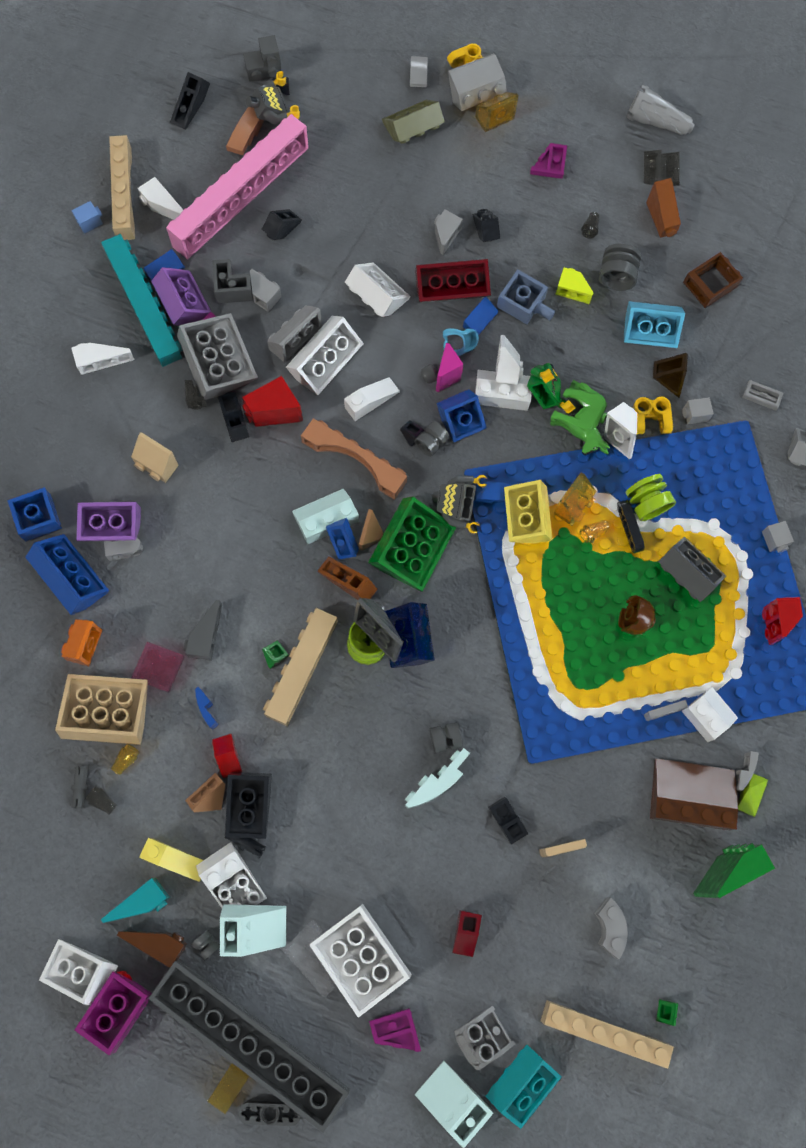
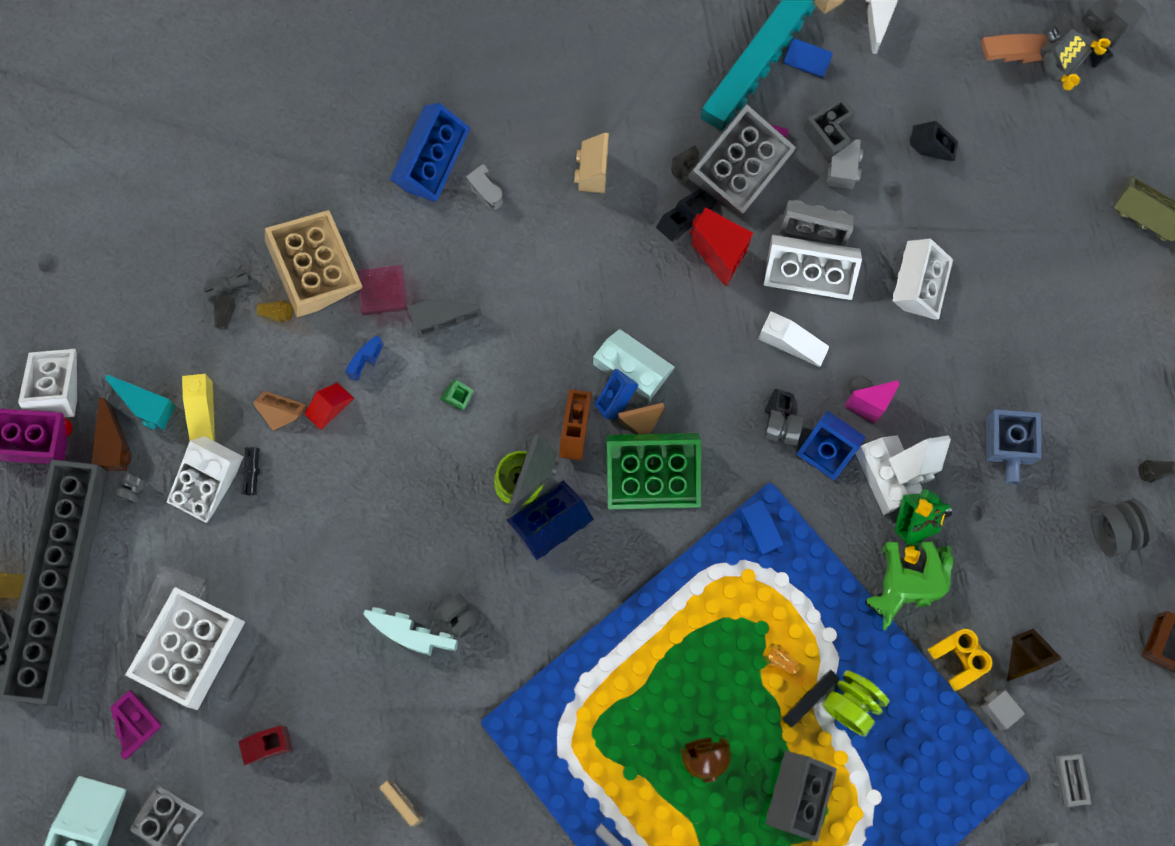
camera: 65 degrees right, 0 degrees up
blue brick [7,487,62,542] -> none
orange slope [61,619,102,667] -> none
white slope [72,343,134,375] -> none
medium lavender slope [77,502,141,541] -> none
medium lavender slope [151,267,211,325] -> none
bright pink brick [166,114,308,260] -> none
light aqua slope [220,905,286,957] -> none
black slope [225,772,272,839] -> none
tan brick [263,608,338,726] -> none
nougat arch [301,418,407,500] -> none
dark red slope [415,259,491,302] -> none
dark grey torso [432,475,487,533] -> none
light grey slope [434,209,463,255] -> none
medium azure piece [443,328,479,356] -> none
blue slope [463,297,499,335] -> none
black slope [472,209,500,242] -> none
black slope [488,797,528,845] -> none
light yellow slope [504,480,553,543] -> none
clear yellow slope [554,472,597,526] -> none
neon yellow slope [556,267,593,304] -> none
white slope [603,402,637,459] -> none
medium azure slope [624,301,685,348] -> none

